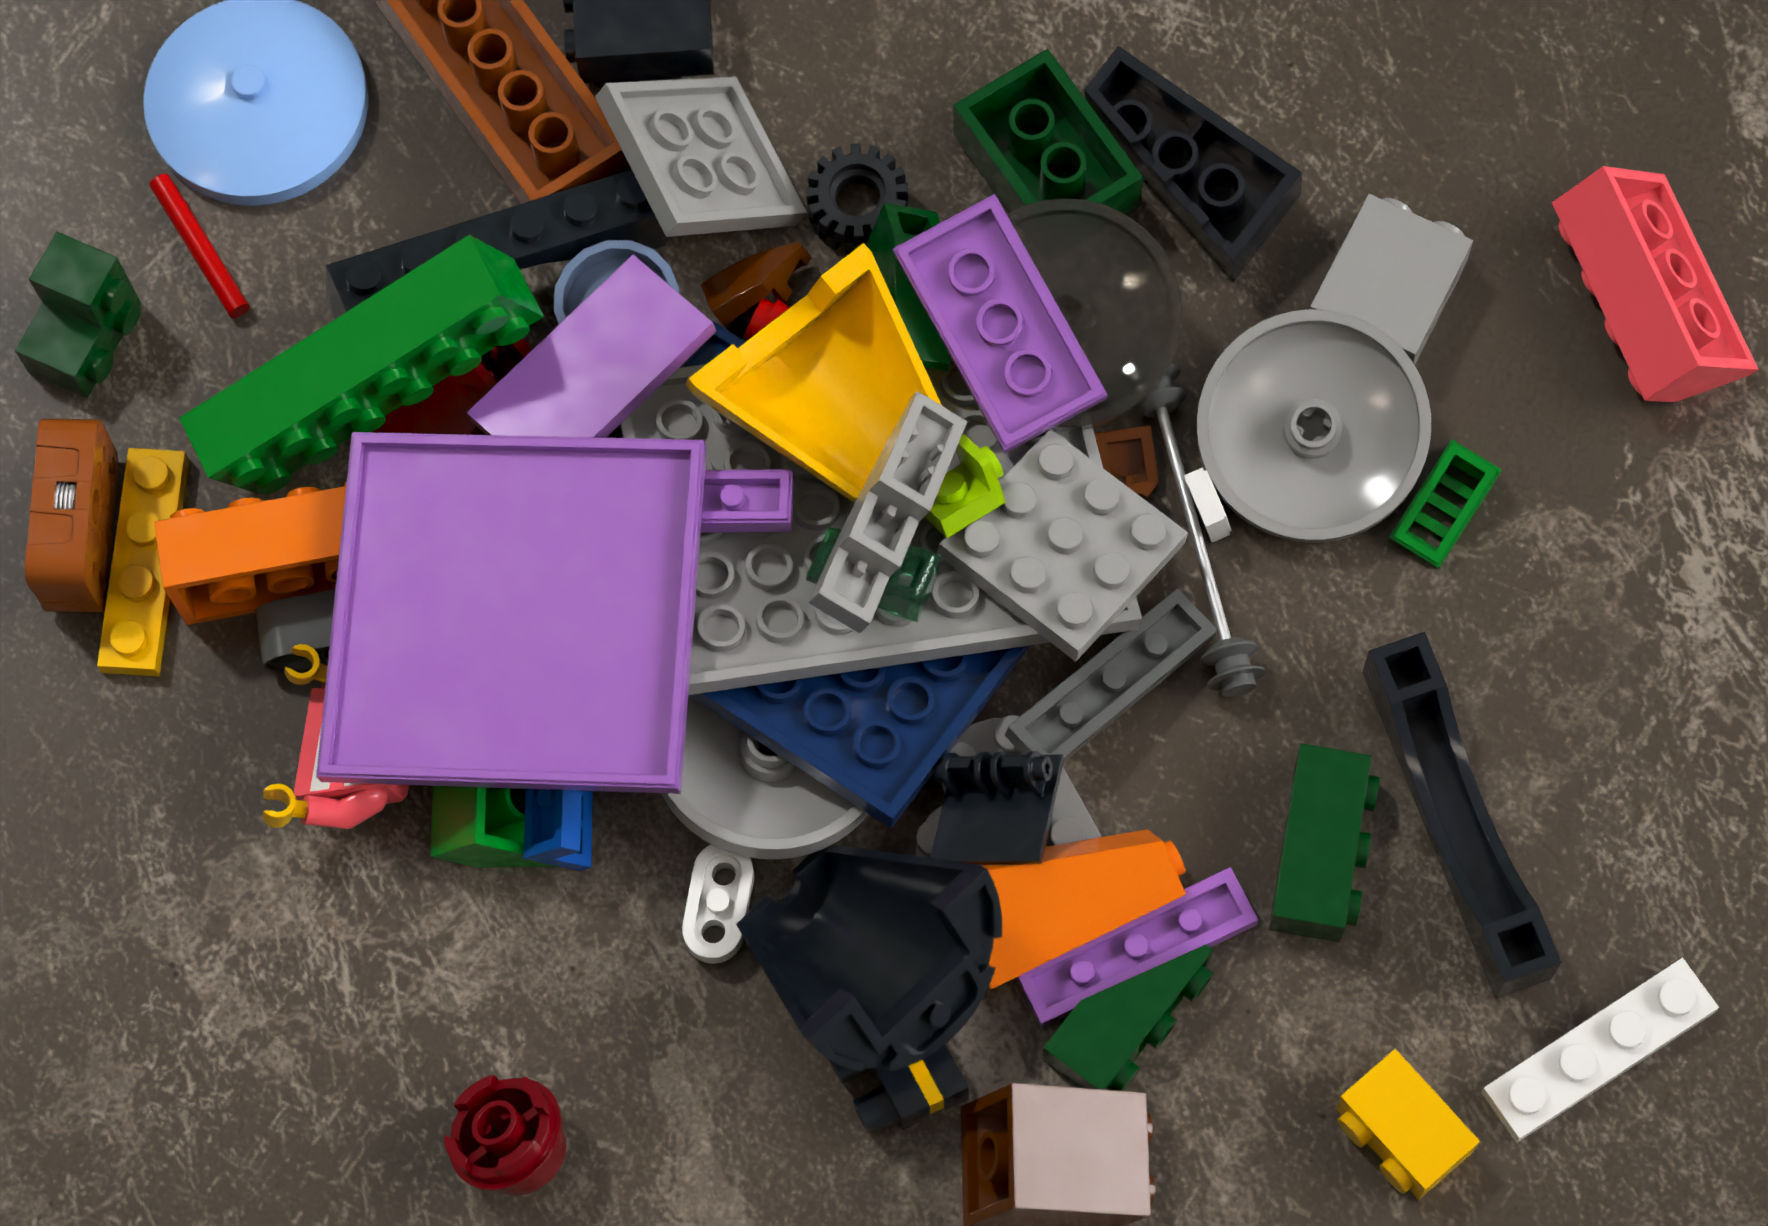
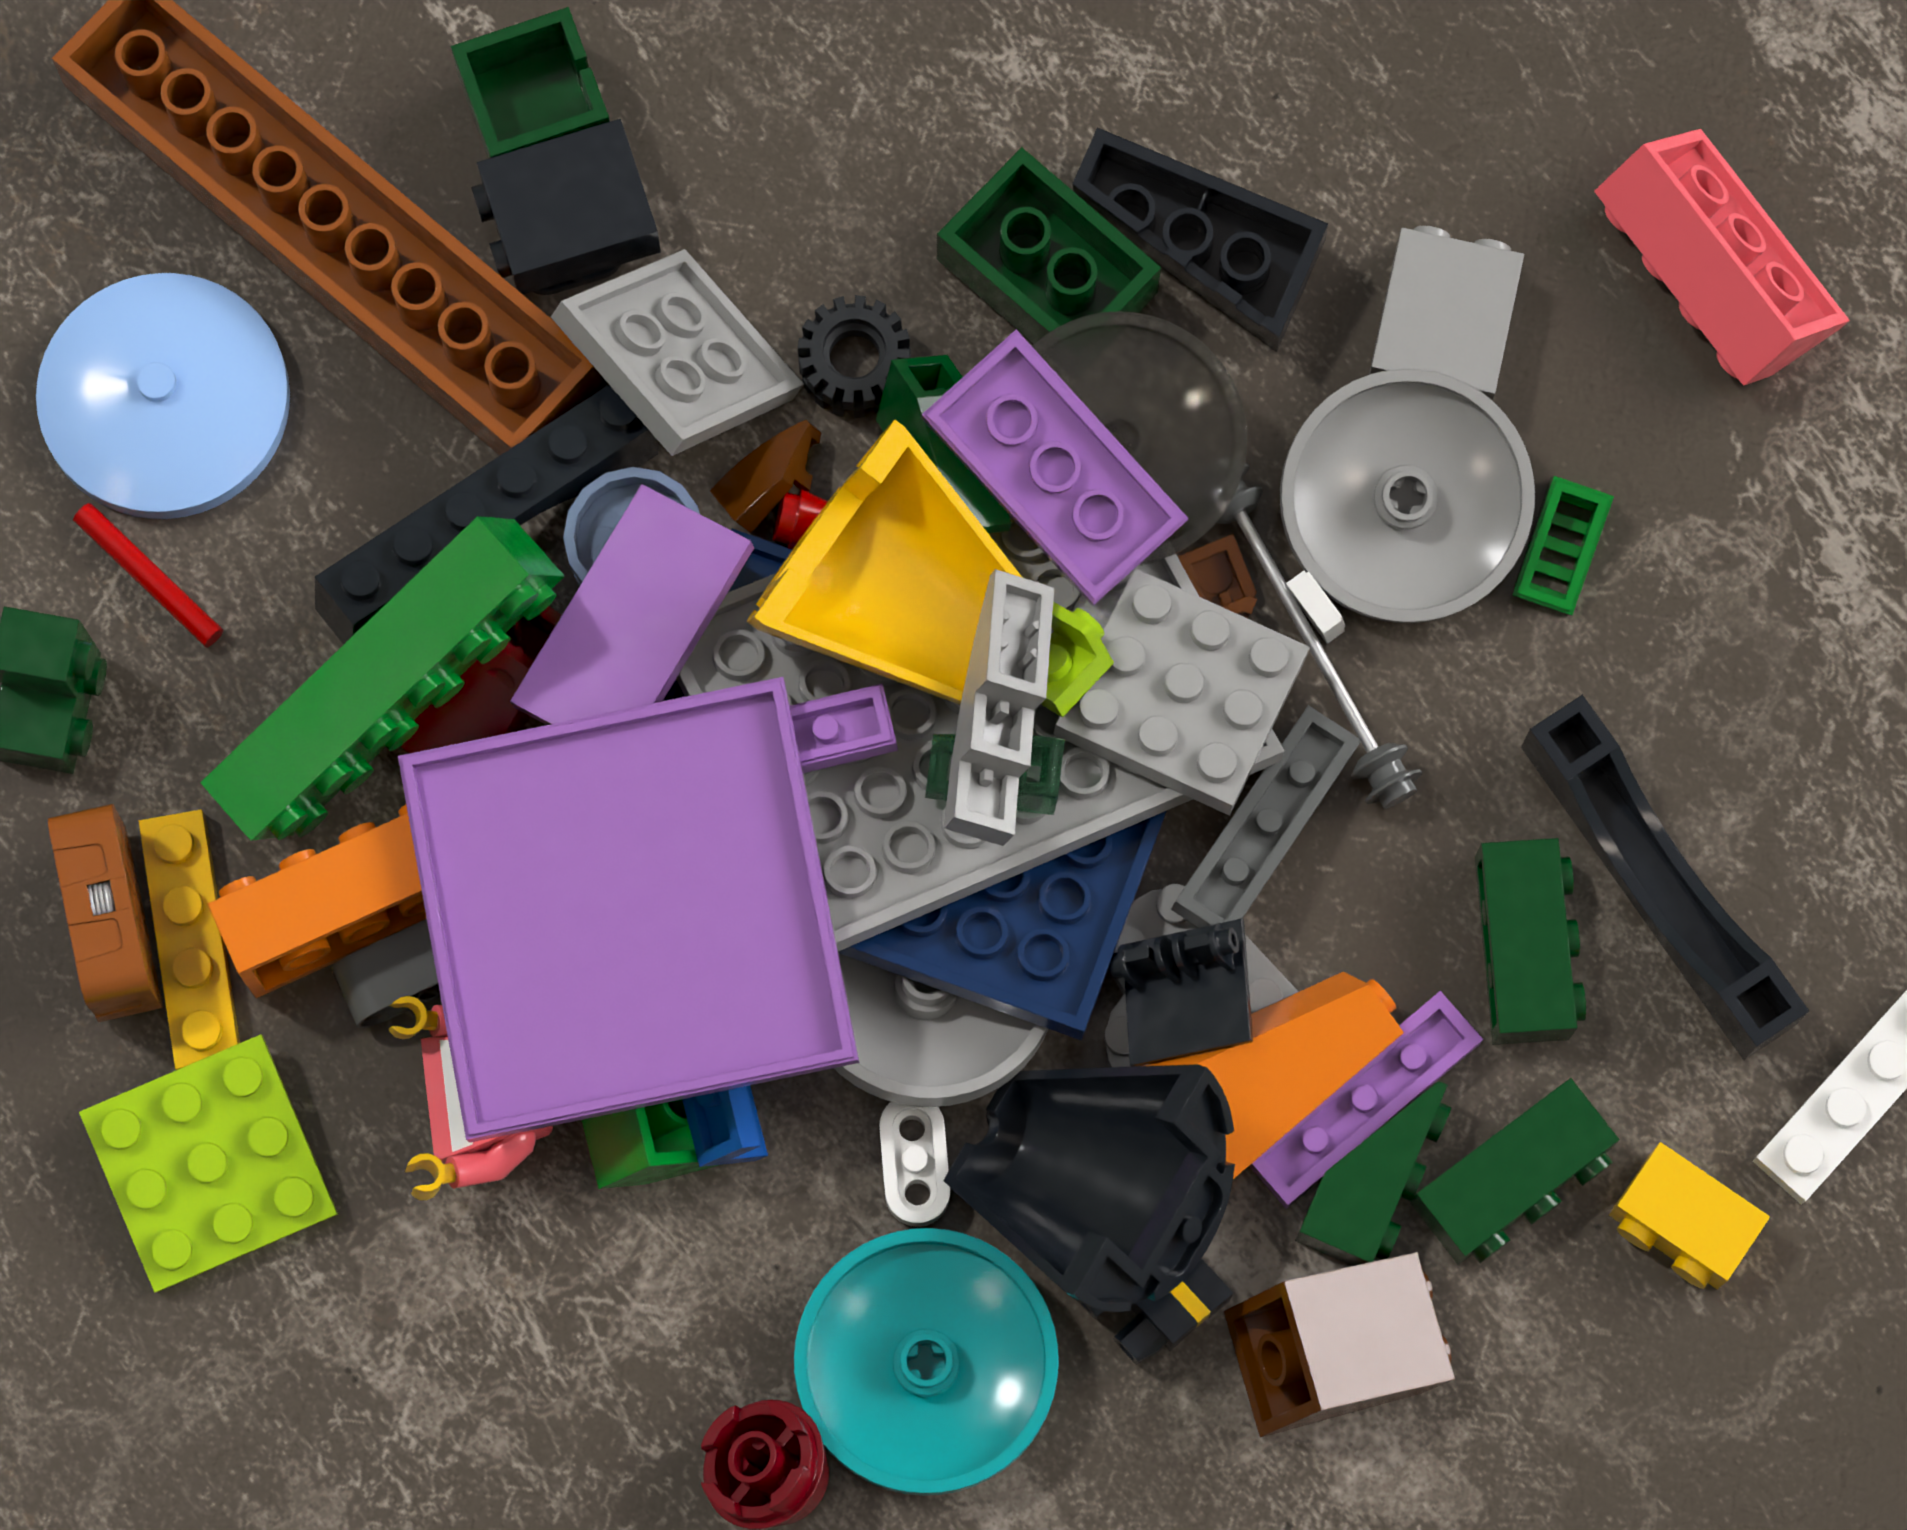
camera: 20 degrees left, 5 degrees up
none -> lime plate [79,1034,338,1293]
none -> teal dish [794,1228,1059,1496]
none -> dark green brick [1410,1078,1620,1265]

